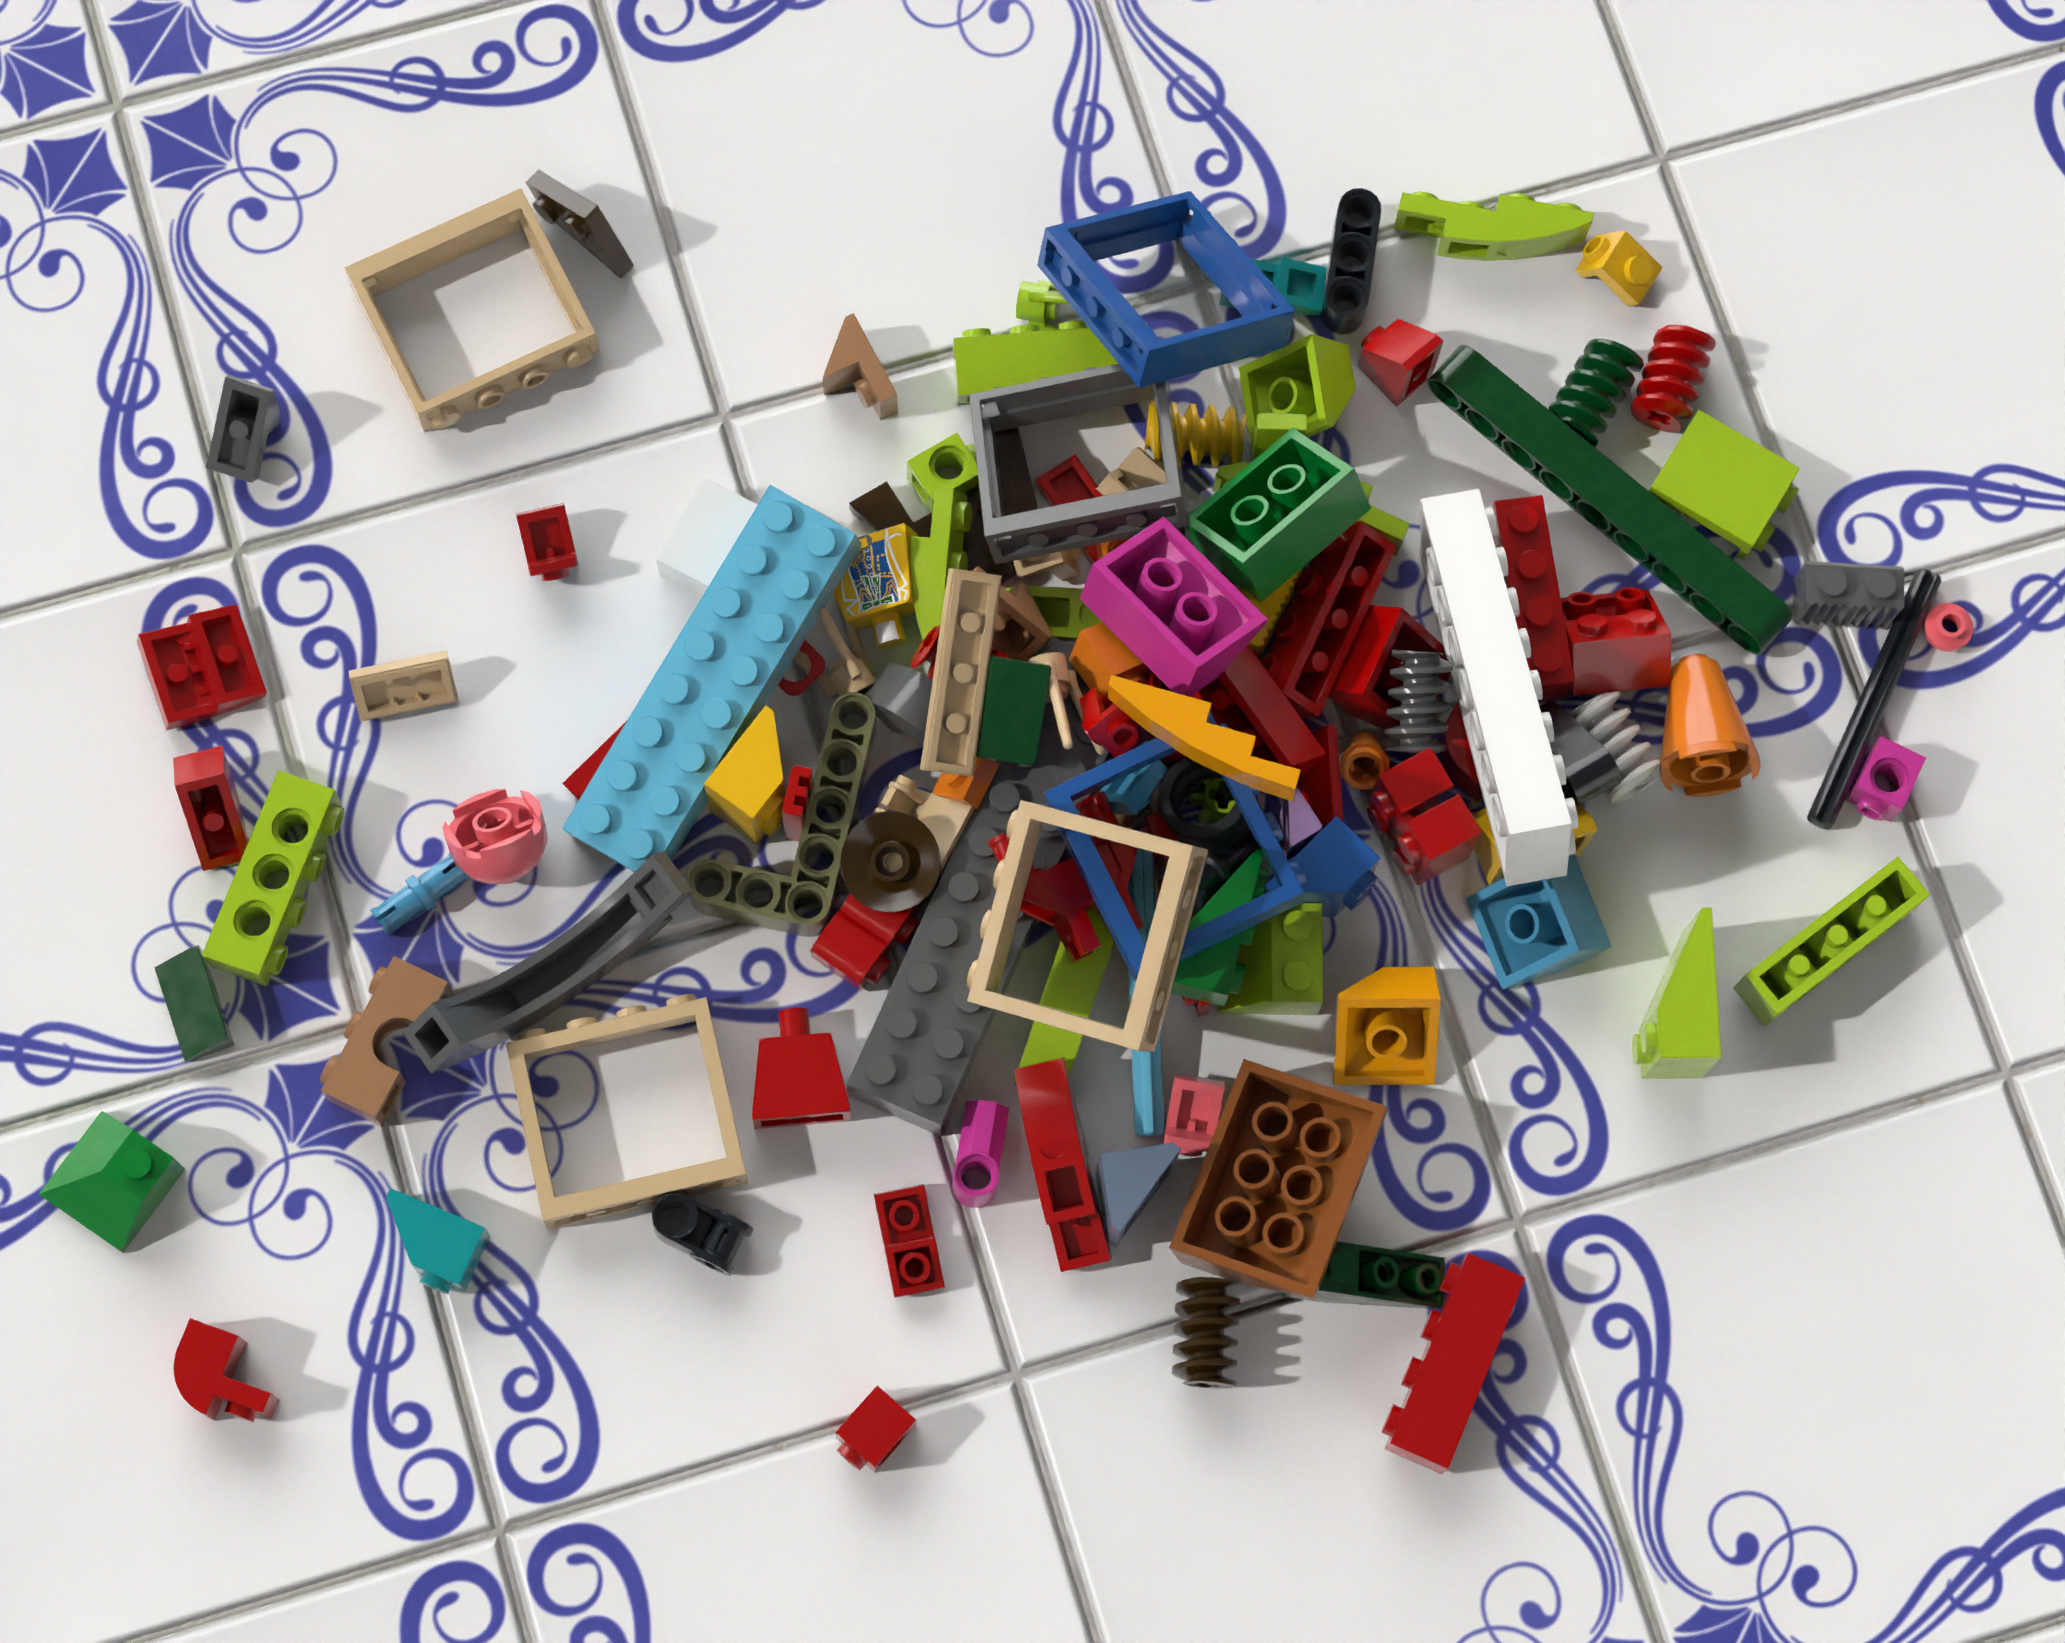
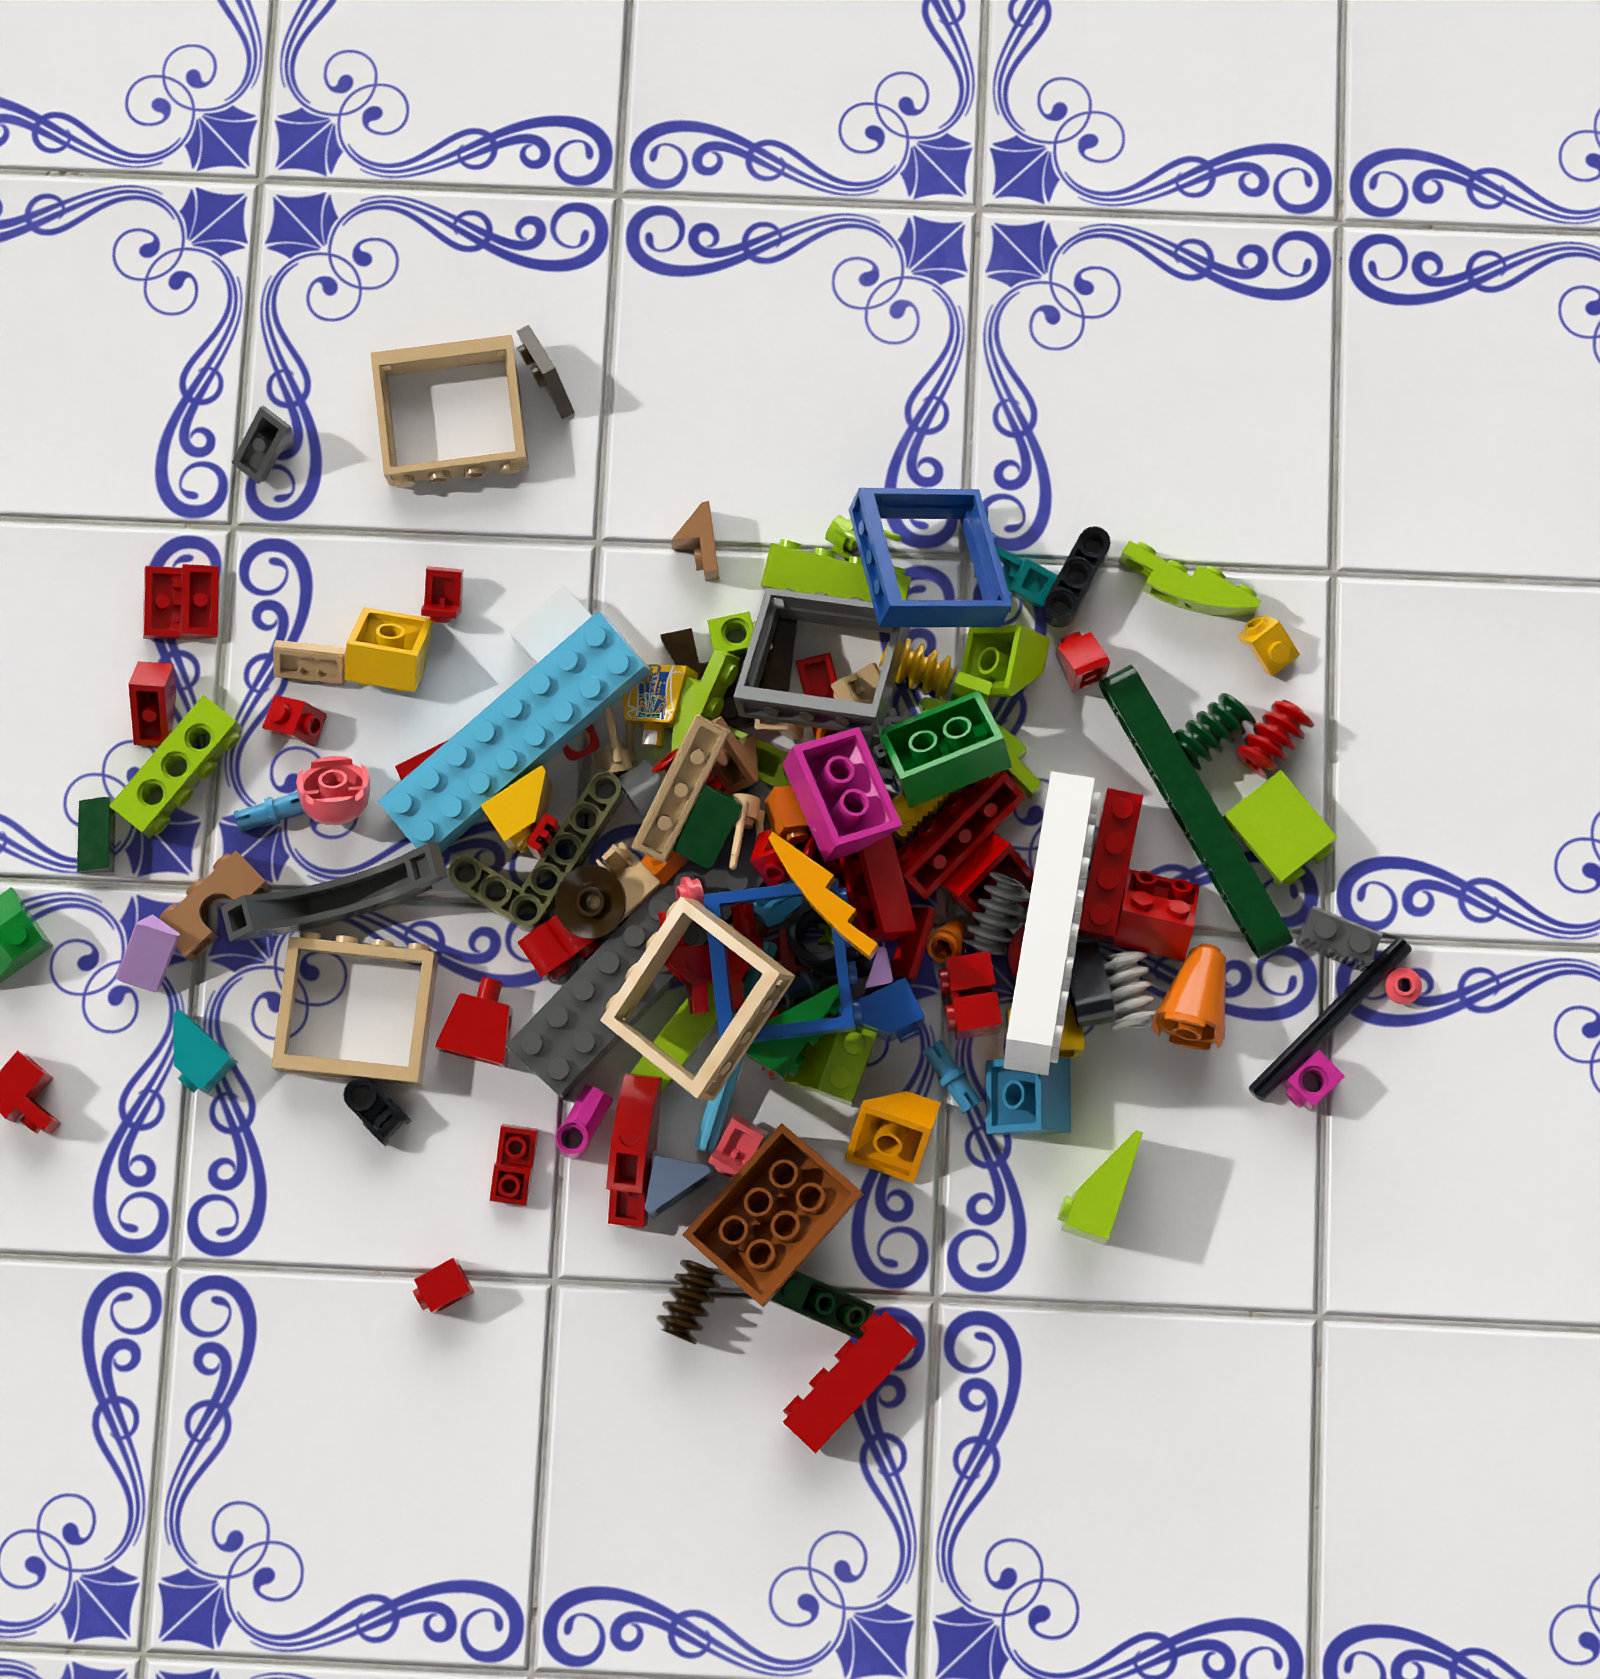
camera: 30 degrees right, 5 degrees up
lime brick [1733,856,1931,1027] -> none
none -> lavender slope [116,914,180,993]
none -> red bracket [262,695,327,747]
none -> yellow slope [345,607,434,692]
none -> coral plate [675,876,704,905]
none -> dark azure pin [922,1040,982,1114]

